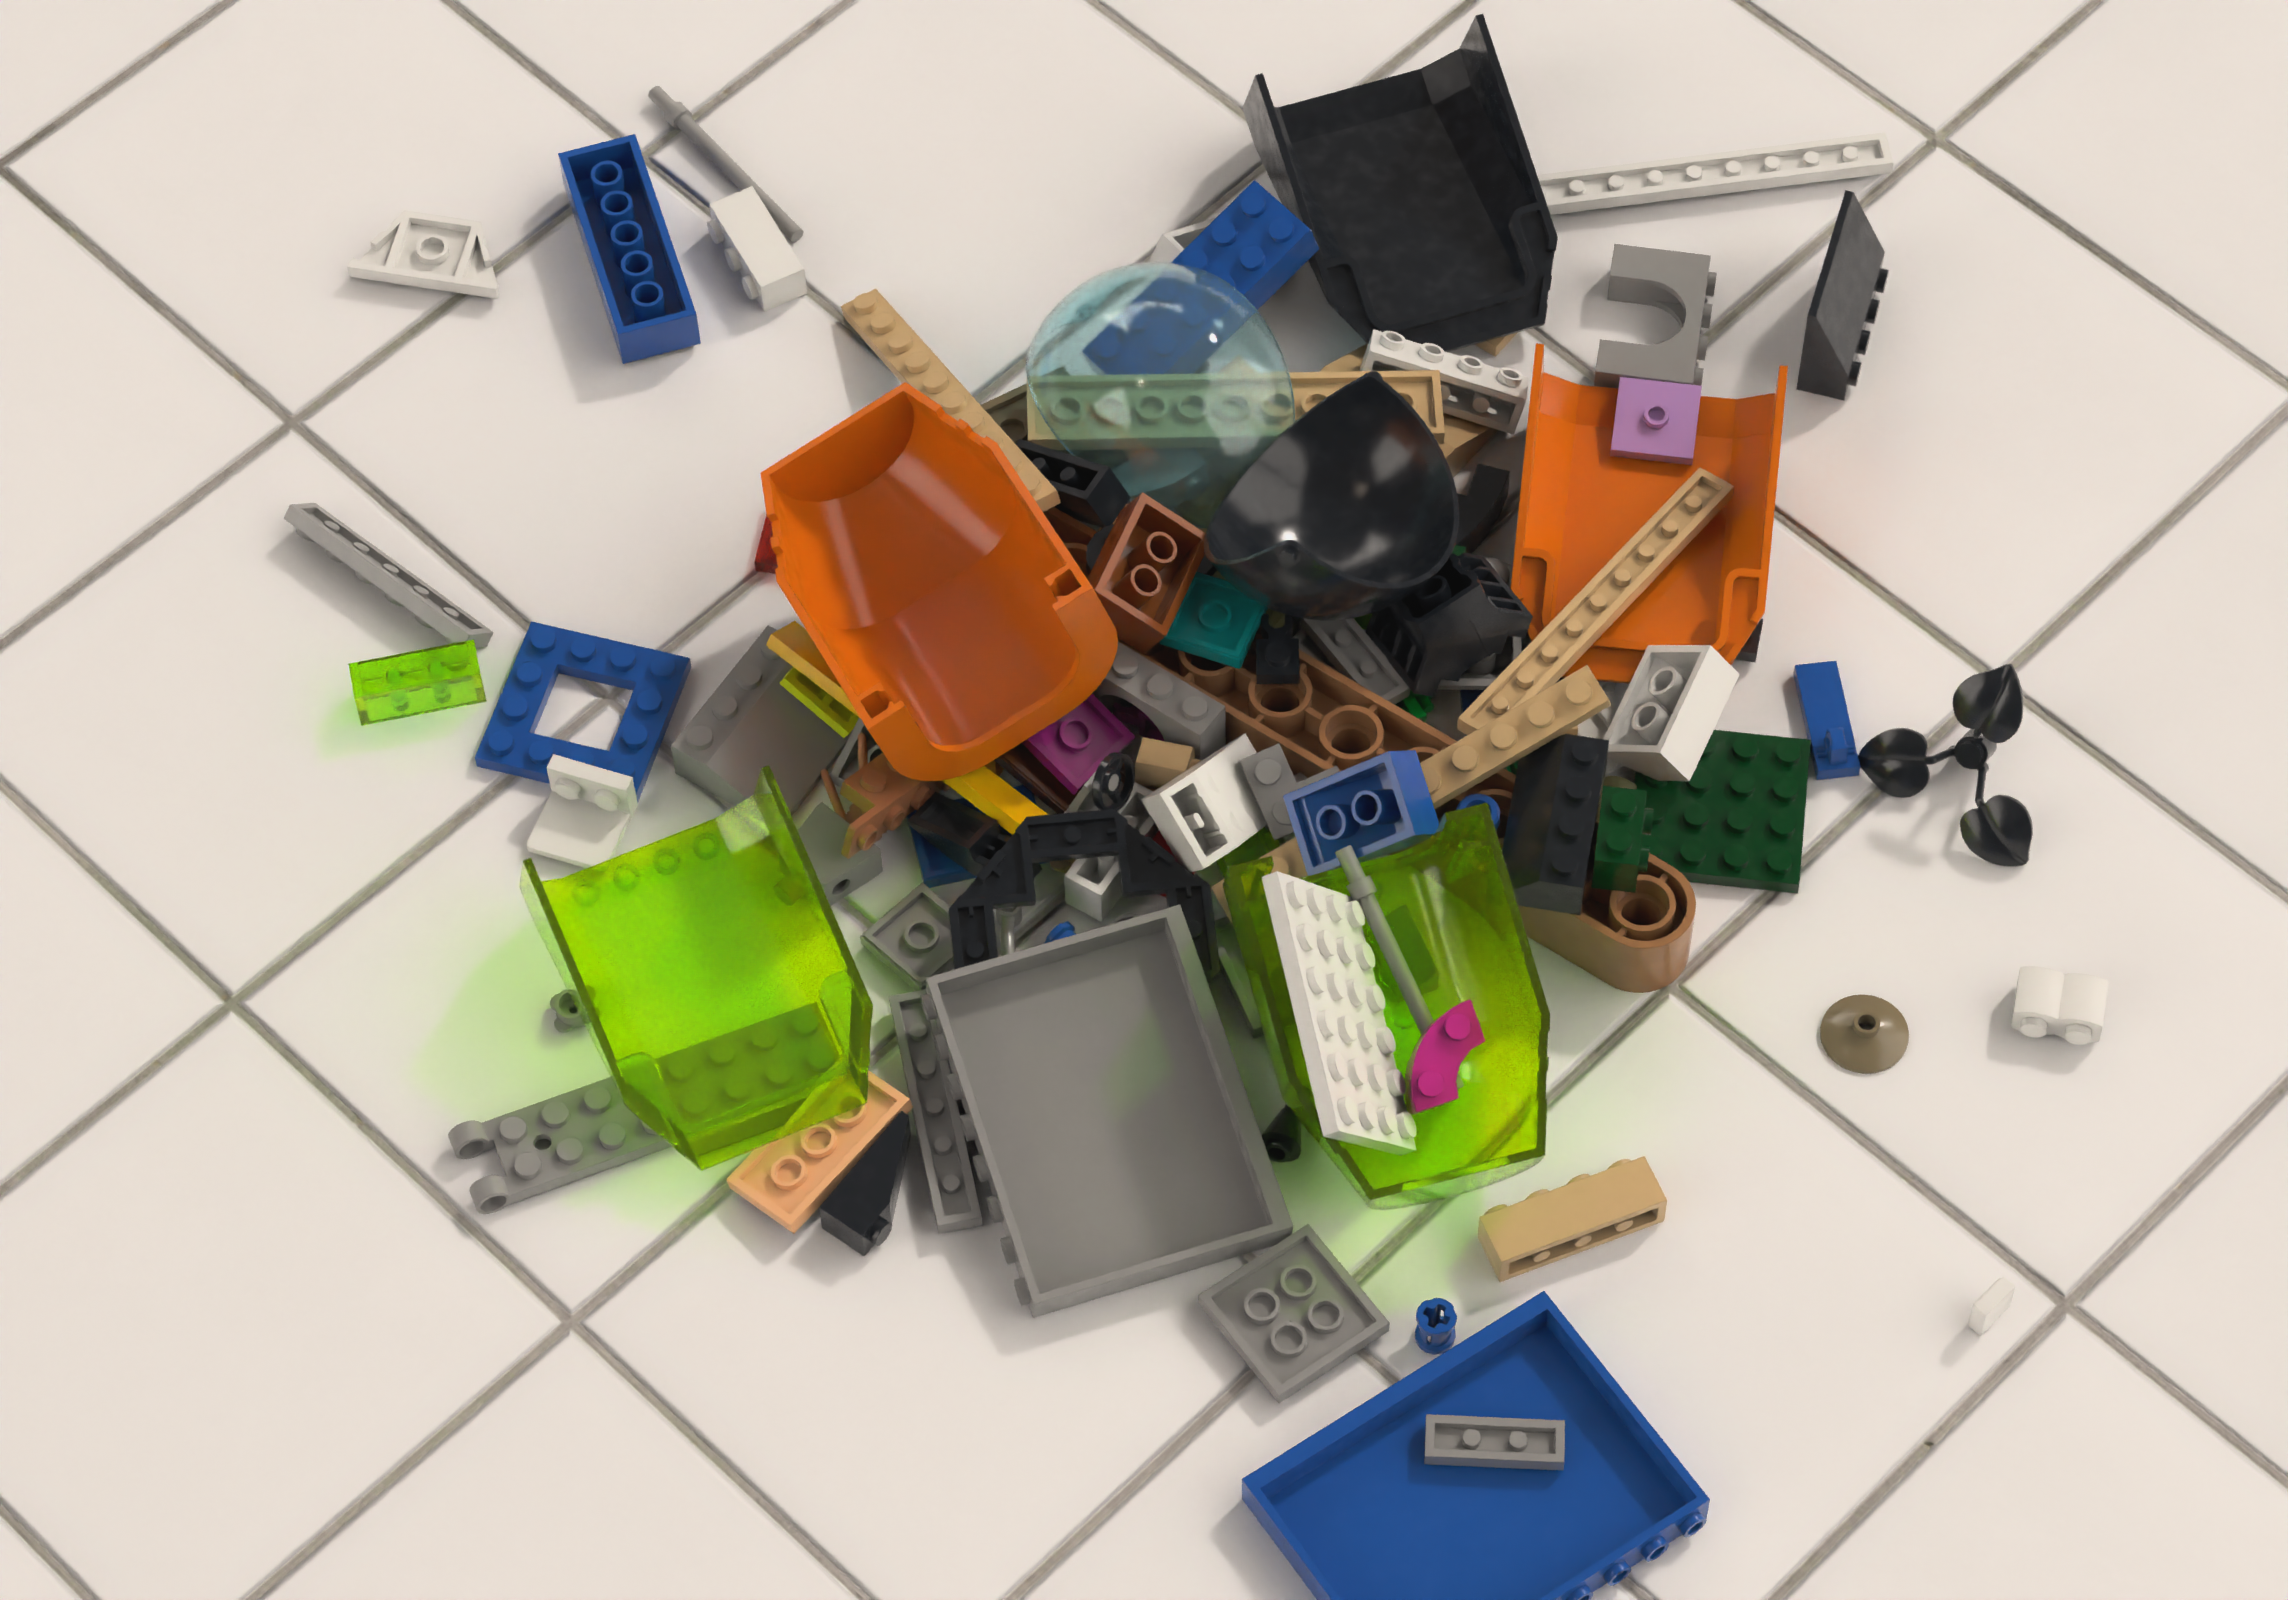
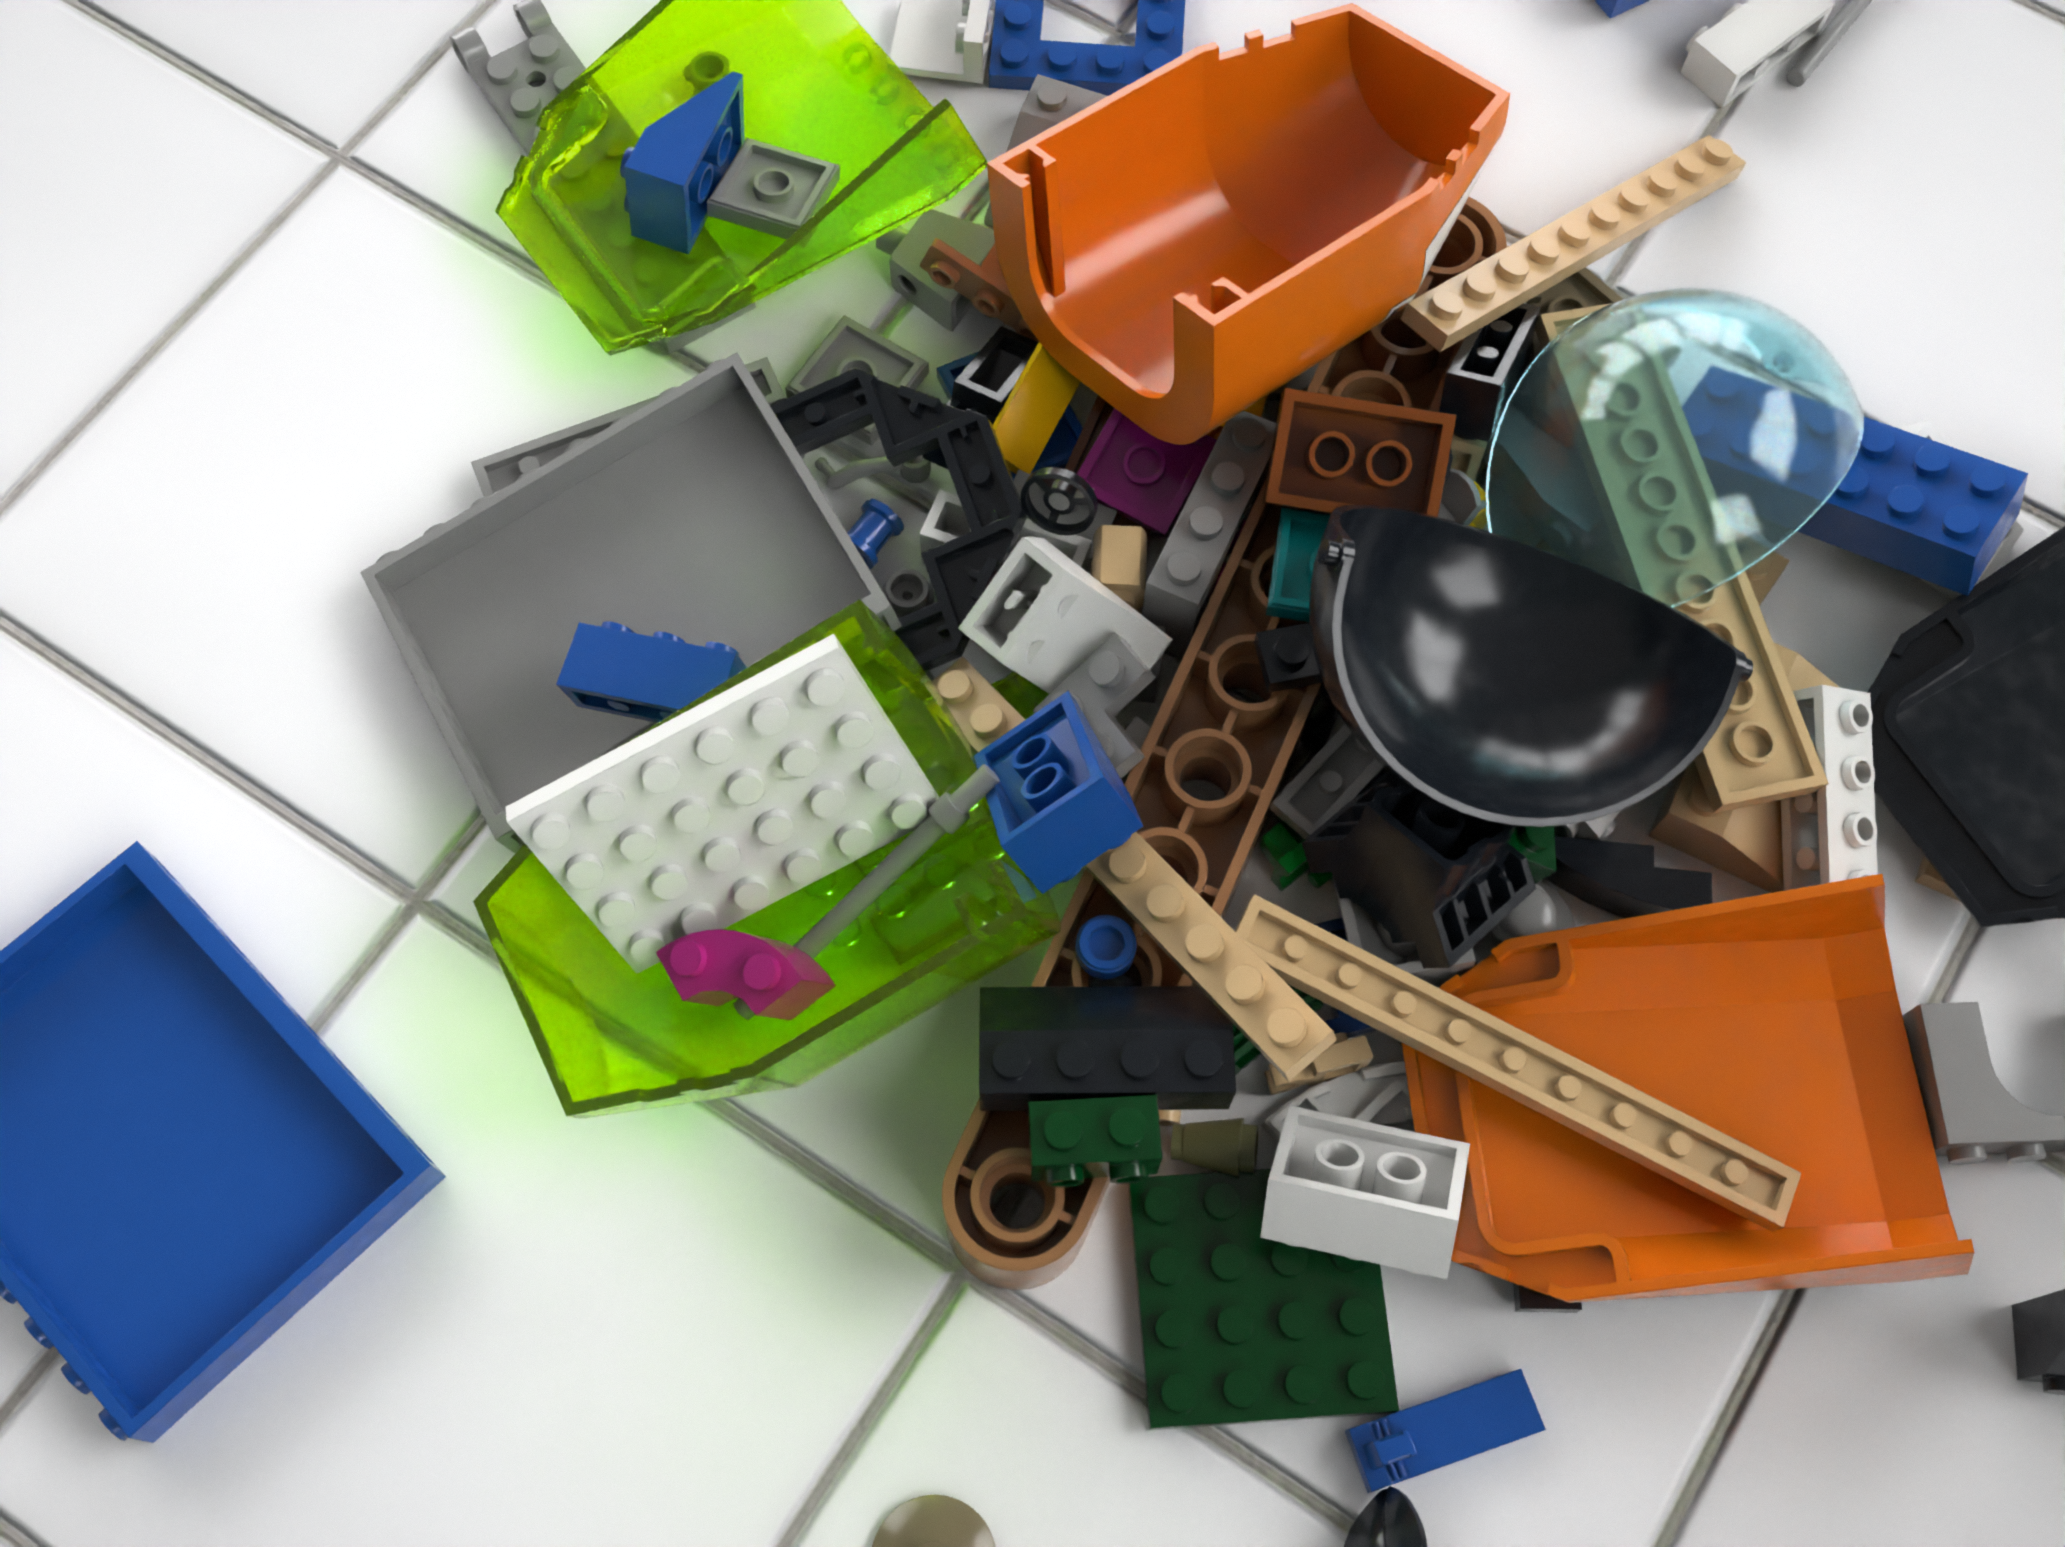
camera: 75 degrees right, 10 degrees up
light nougat plate [726,1054,913,1234] -> none
black slope [819,1111,911,1256] -> none
light grey plate [1198,1224,1390,1403] -> none
blue bush [1415,1298,1457,1355] -> none
light grey plate [1424,1414,1565,1471] -> none
tan brick [1478,1156,1667,1282] -> none
lavender plate [1610,377,1702,465] -> none
none -> blue brick [556,621,753,724]
none -> blue slope [620,71,745,255]
none -> light grey plate [707,138,840,244]

